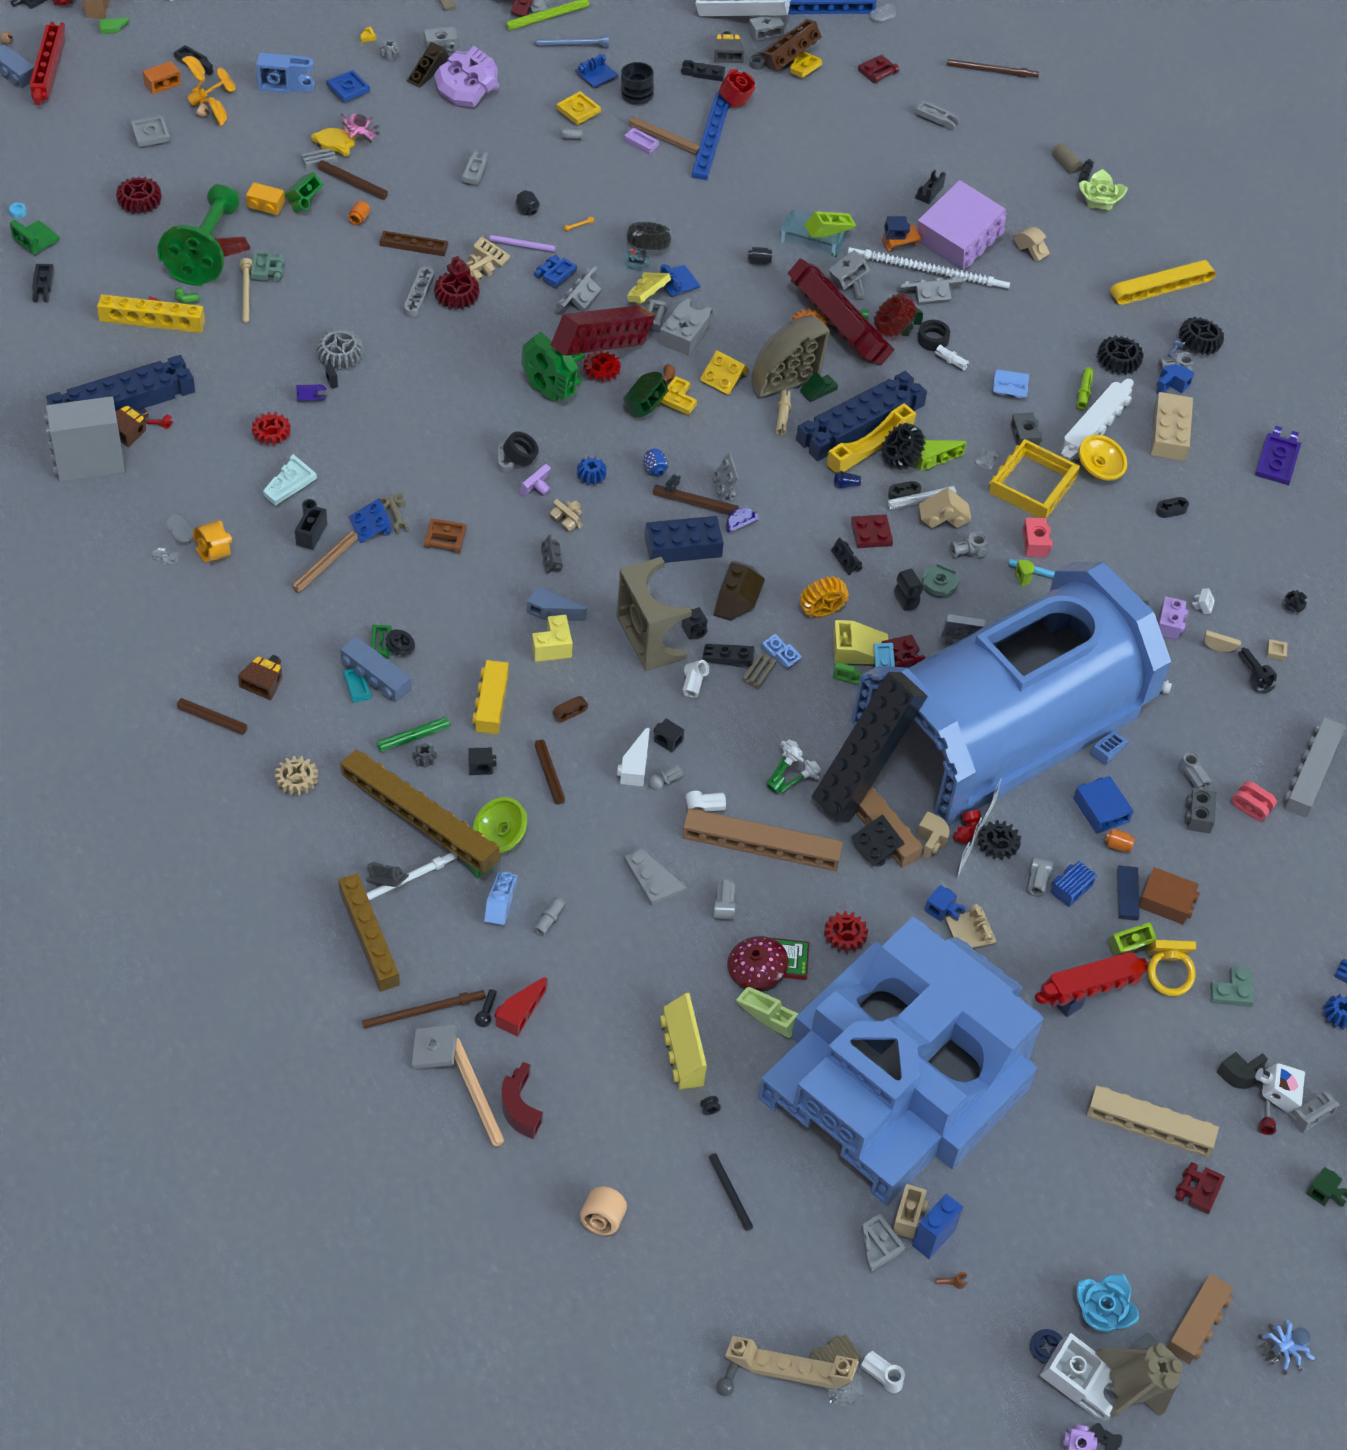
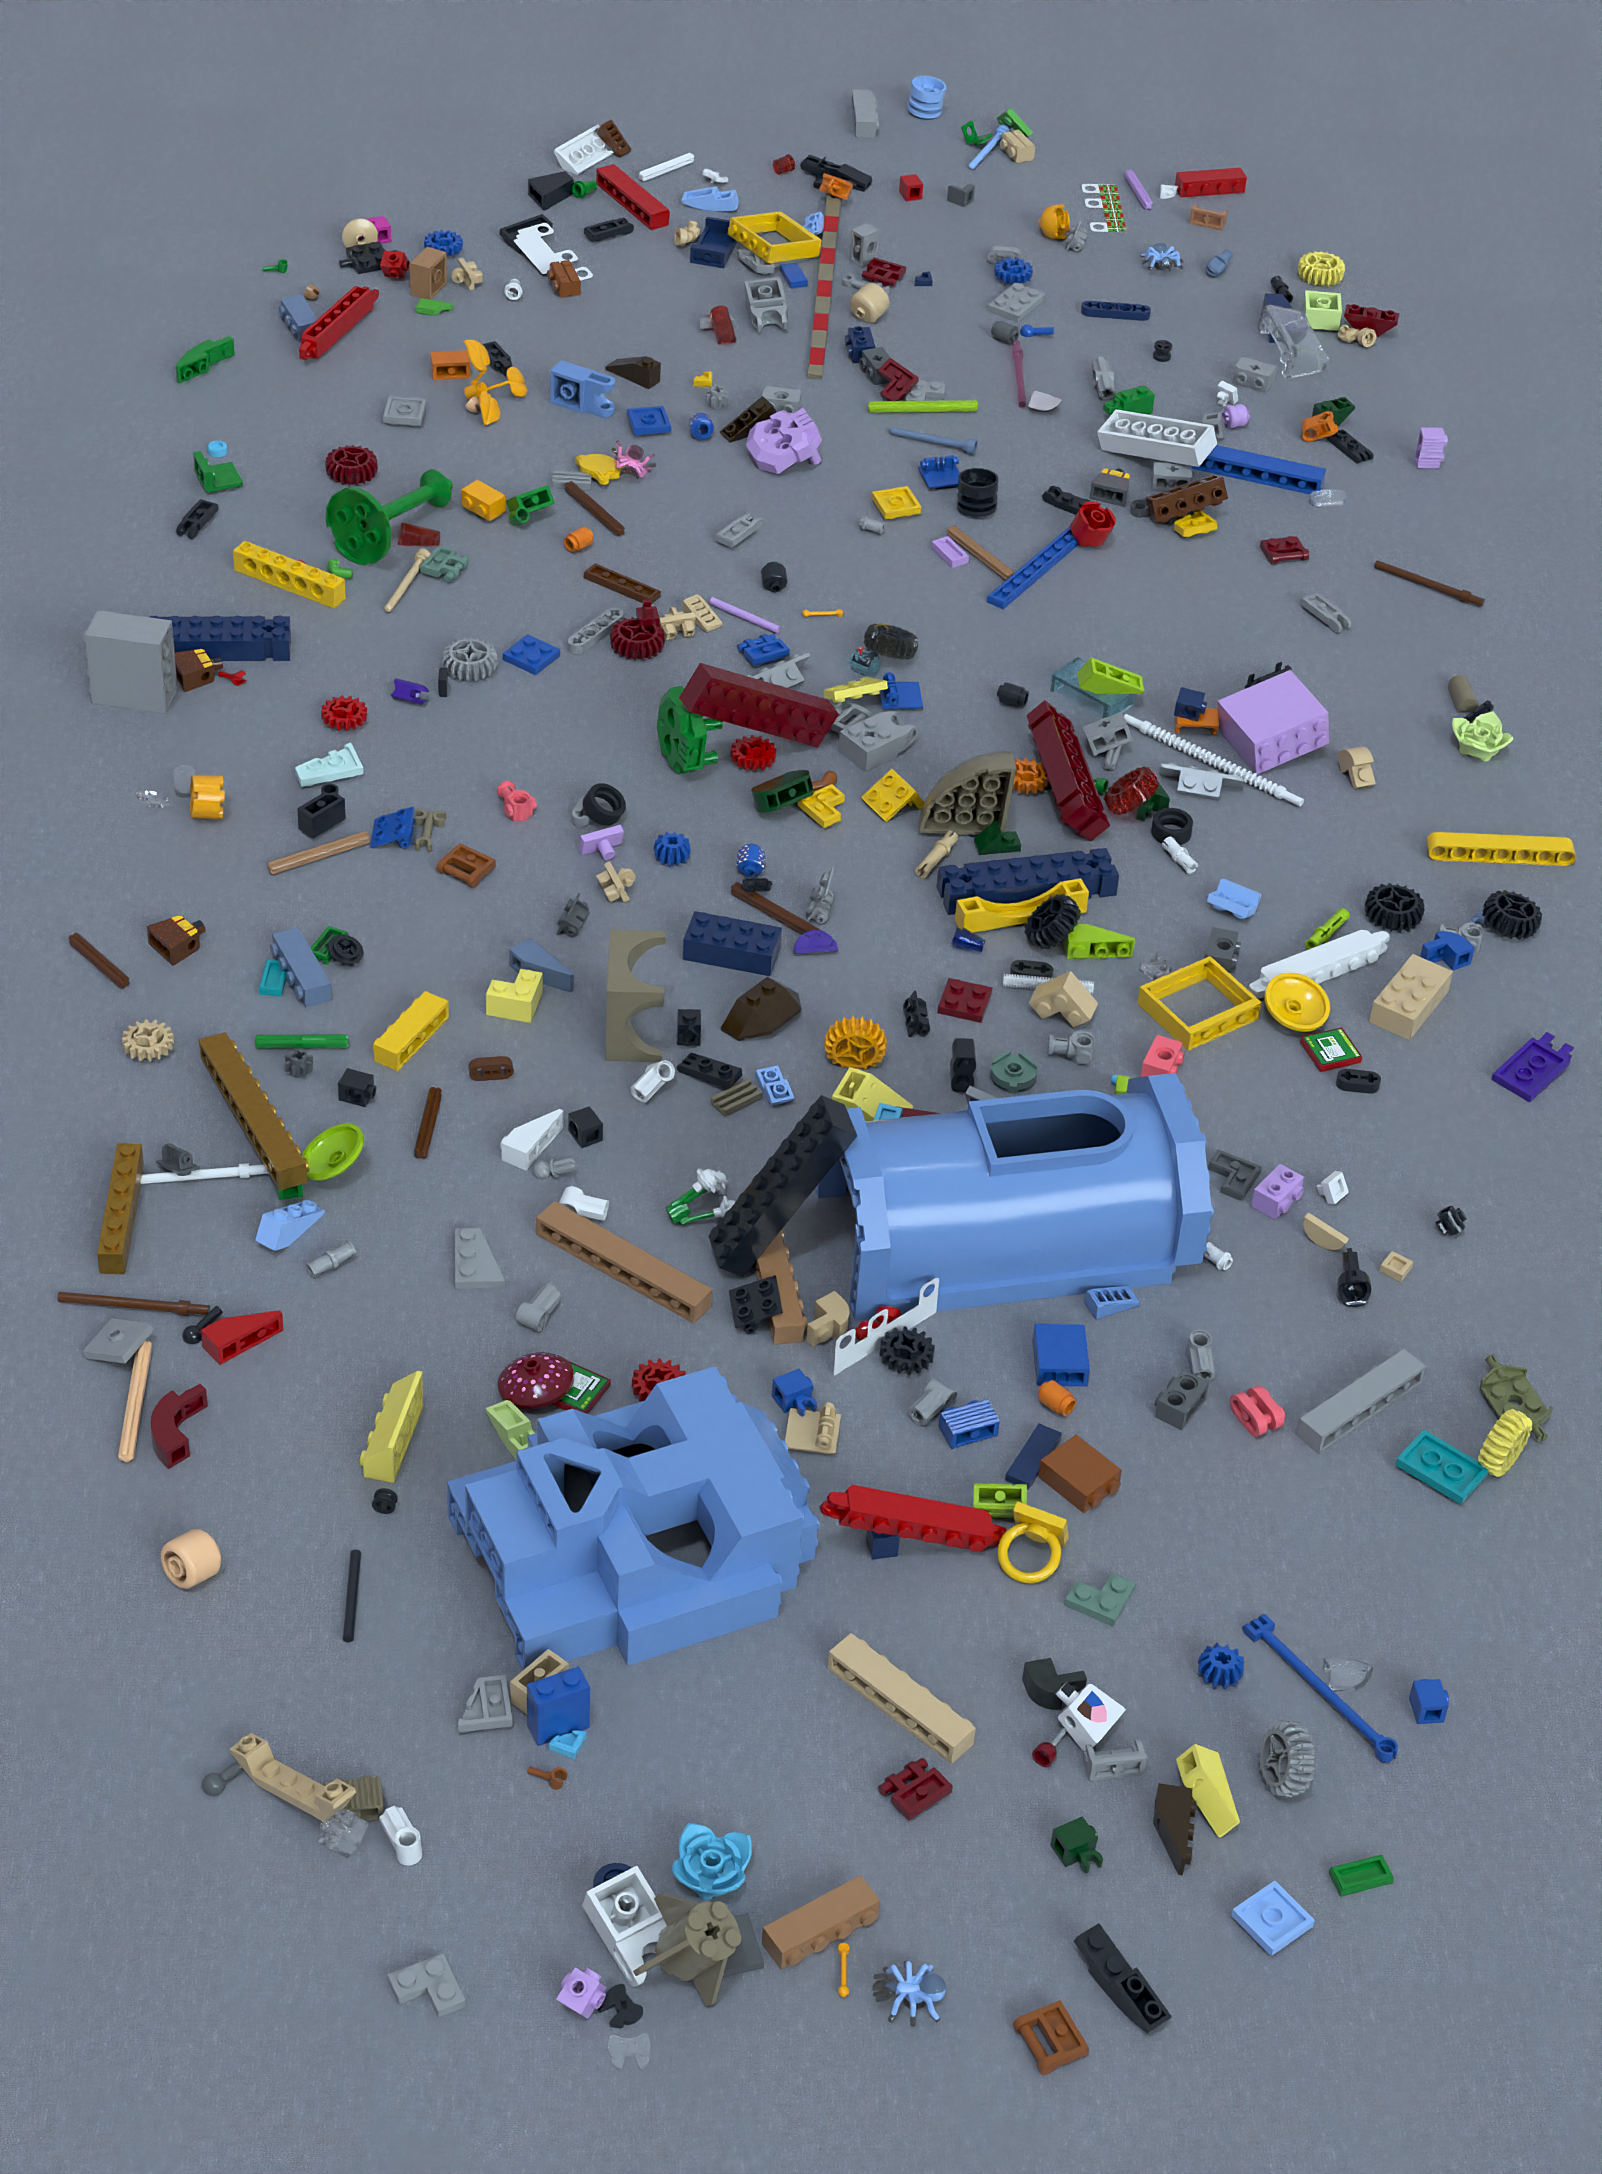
camera: 25 degrees right, 10 degrees down
none -> coral connector [497,780,537,822]
none -> blue plate [503,634,560,675]
none -> medium azure tile [549,1730,586,1759]
none -> dark brown slope [605,356,661,389]
none -> blue head [688,413,714,440]
none -> light orange hinge [838,1943,850,1997]
none -> tile [1300,1027,1362,1072]

